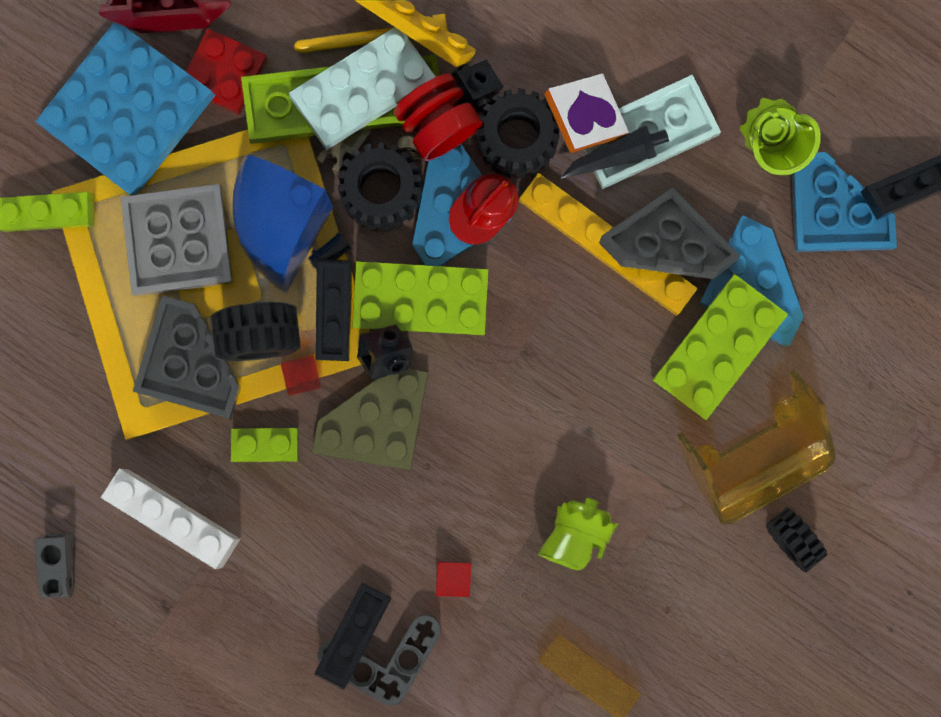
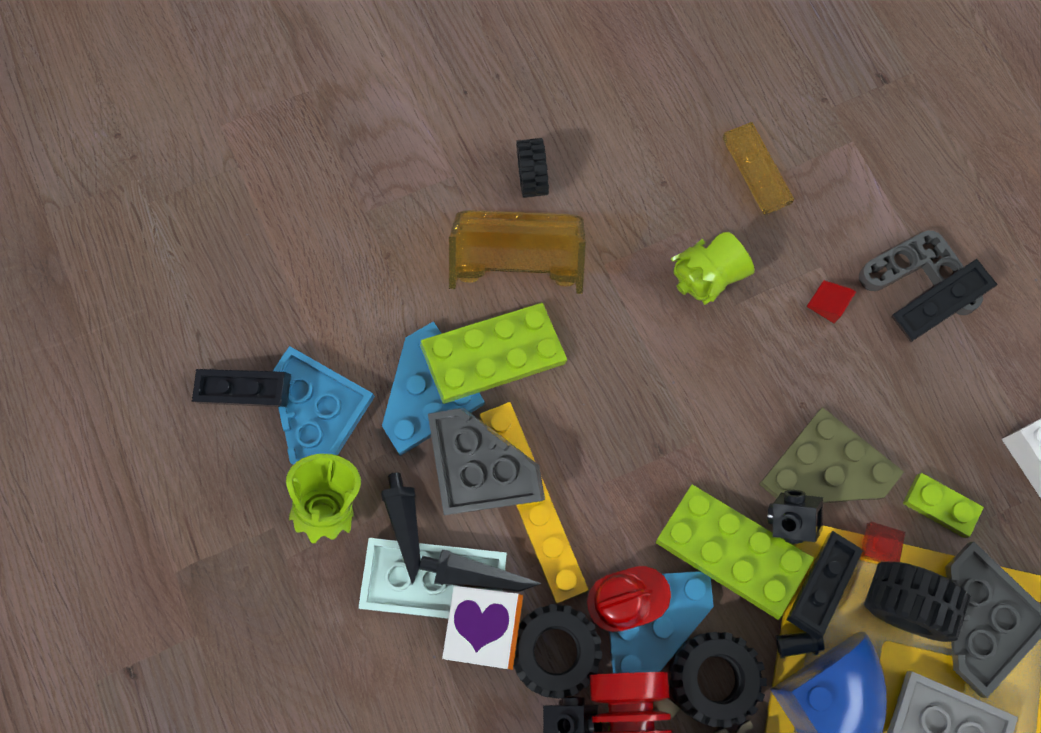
camera: 150 degrees left, 10 degrees down
none -> black bar [381,472,421,585]

